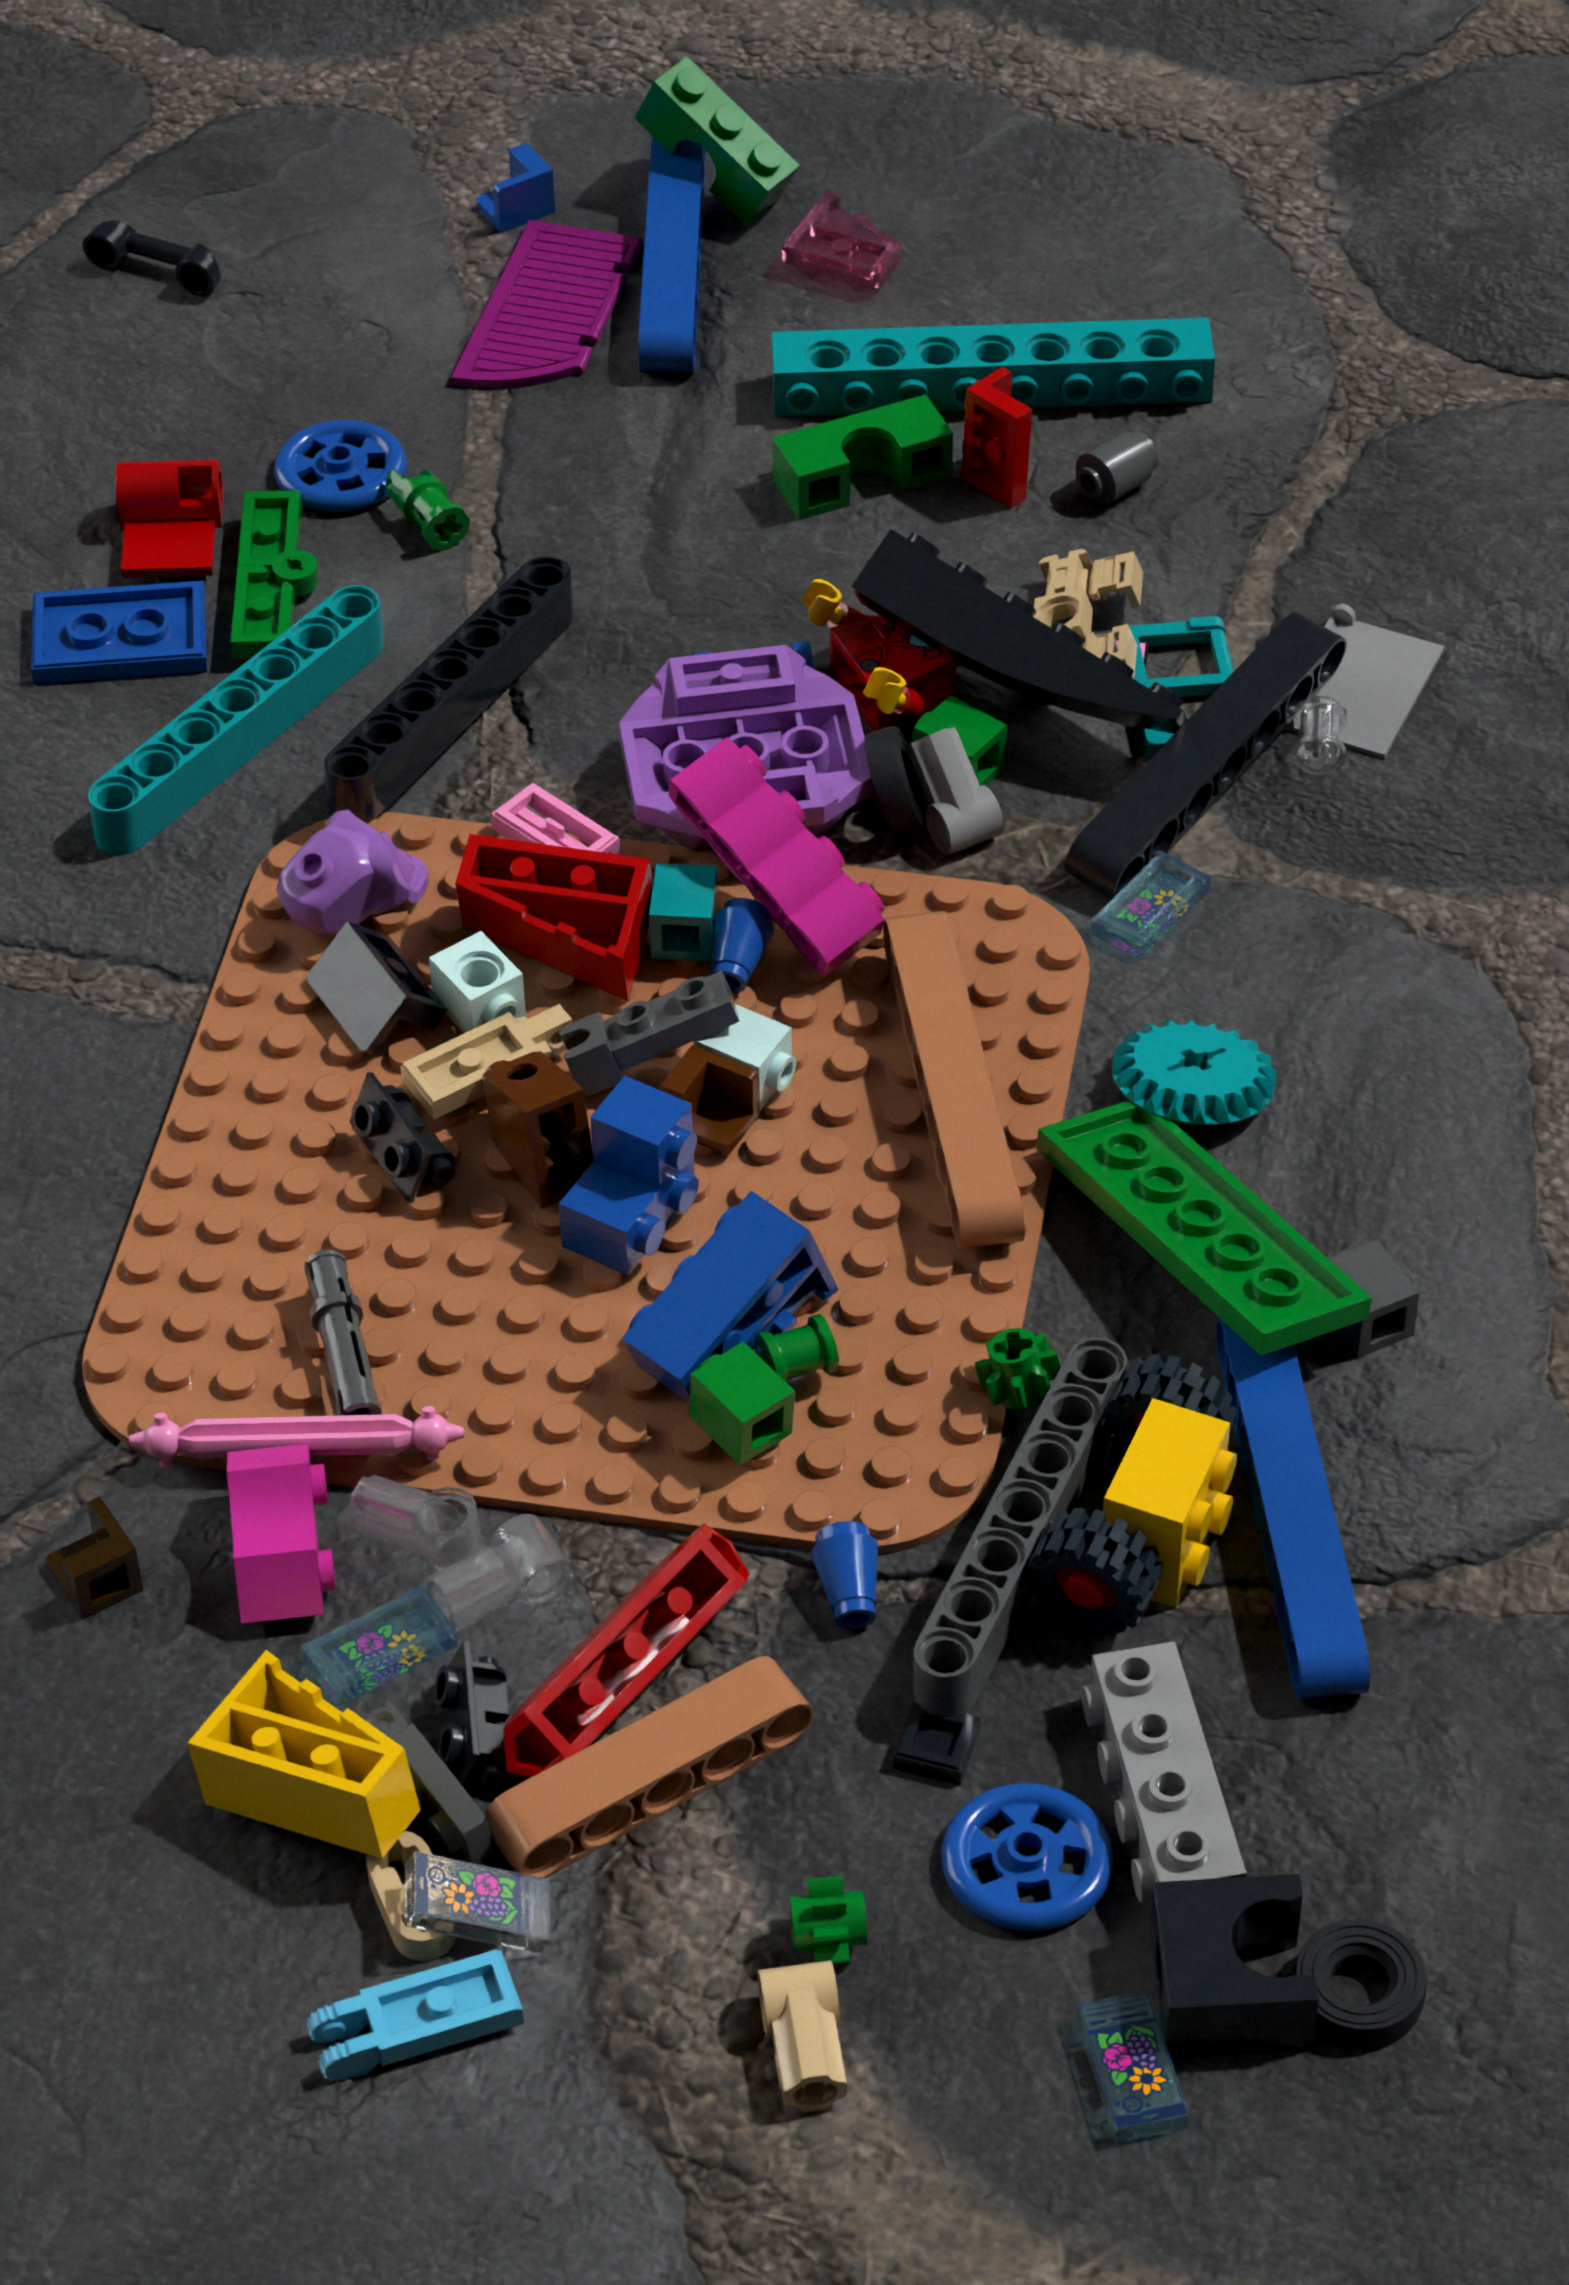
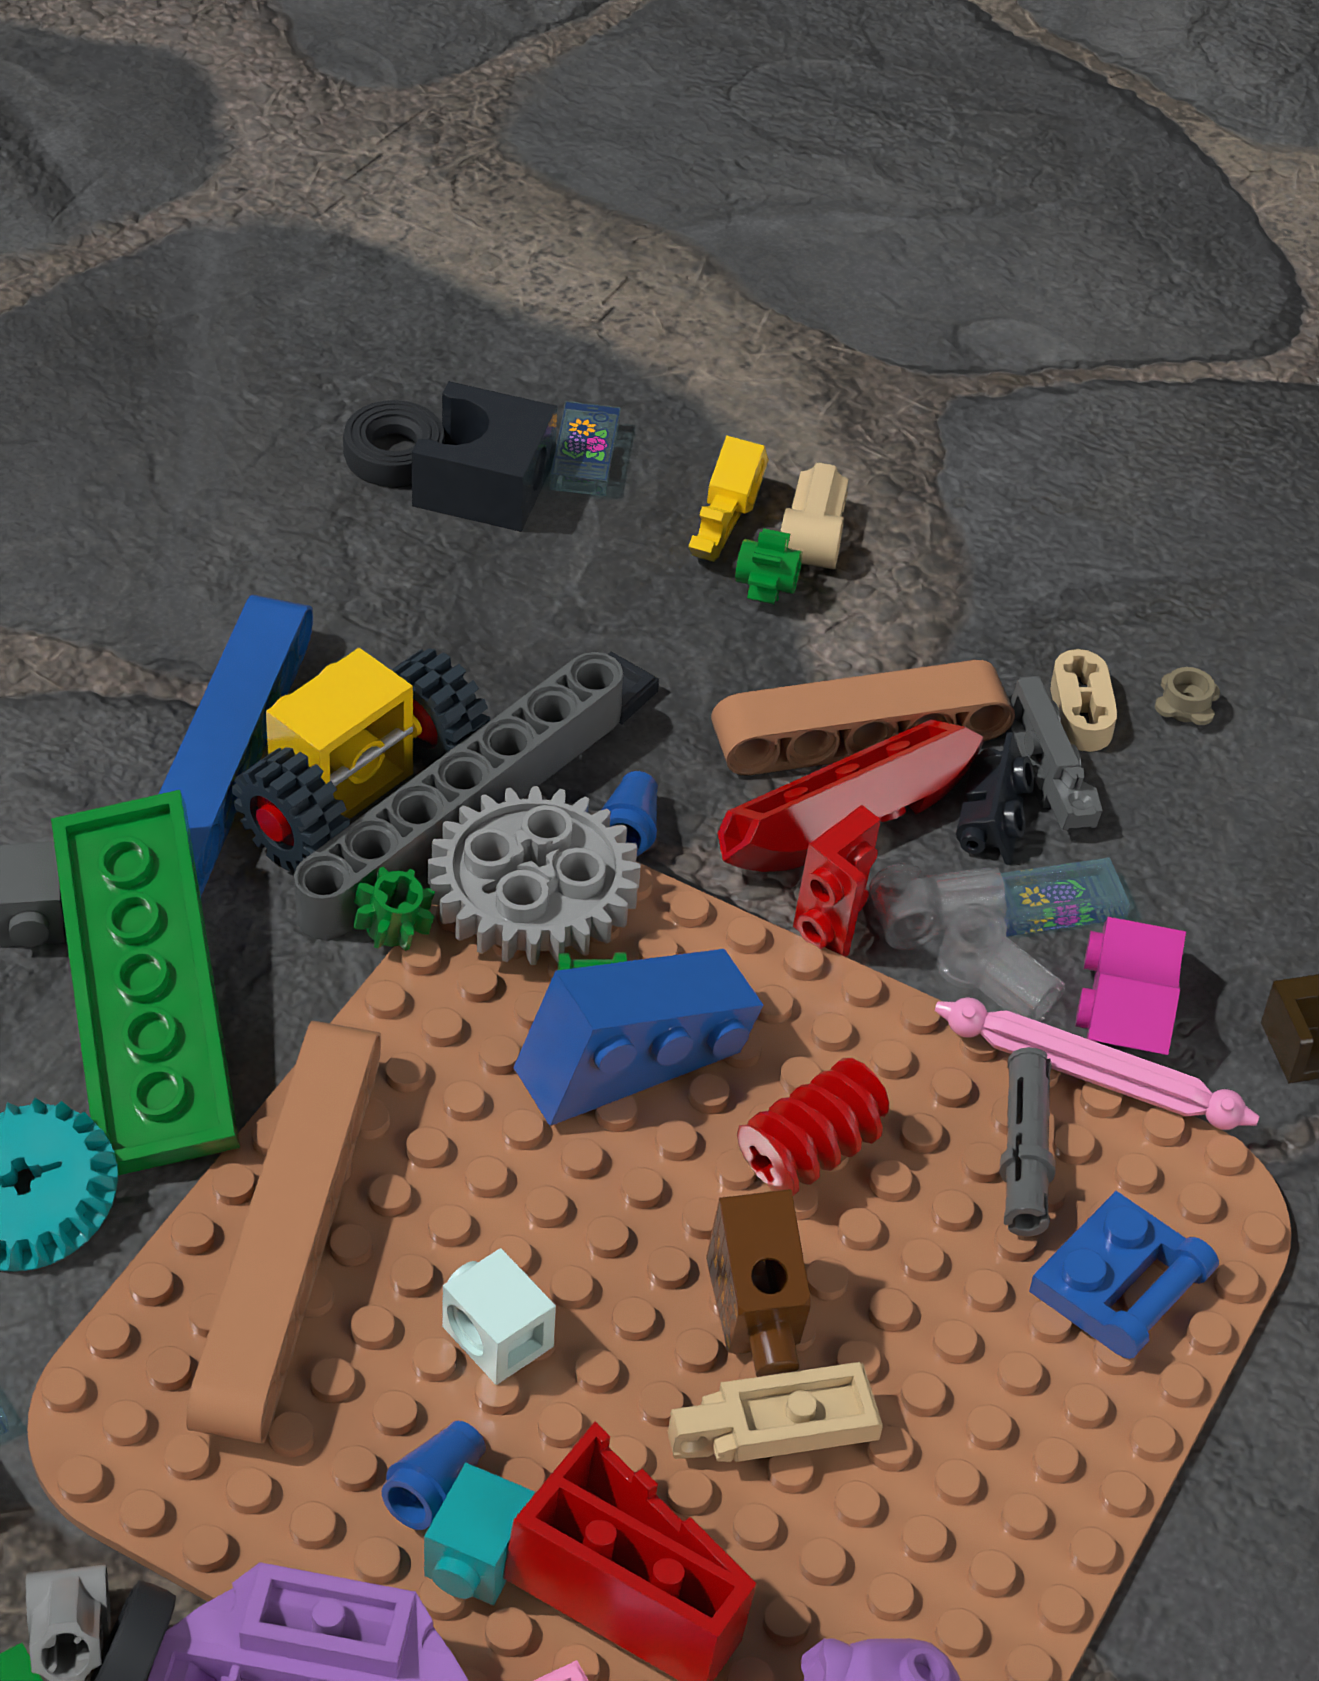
camera: 165 degrees left, 0 degrees up
yellow wedge [187,1650,421,1859] -> none
panel [306,921,448,1054] -> none
medium azure hinge [306,1949,524,2082] -> none
black hinge [349,1072,456,1203] -> none
tile [405,1851,551,1954] -> none
light aqua brick [429,931,526,1033] -> none
dark grey plate [559,971,740,1096] -> none
blue brick [559,1076,699,1276] -> none
reddish brown panel [660,1045,760,1154] -> none
dark pink brick [668,737,884,977] -> none
green brick [689,1341,795,1466] -> none
blue plate [941,1783,1114,1932] -> none
light grey brick [1081,1641,1246,1903] -> none
none -> light grey gear [428,786,640,965]
none -> yellow piece [688,435,769,562]
none -> red piece [737,1058,890,1196]
none -> red bracket [793,805,881,957]
none -> blue plate [1029,1191,1219,1359]
none -> dark tan plate [1155,667,1220,725]

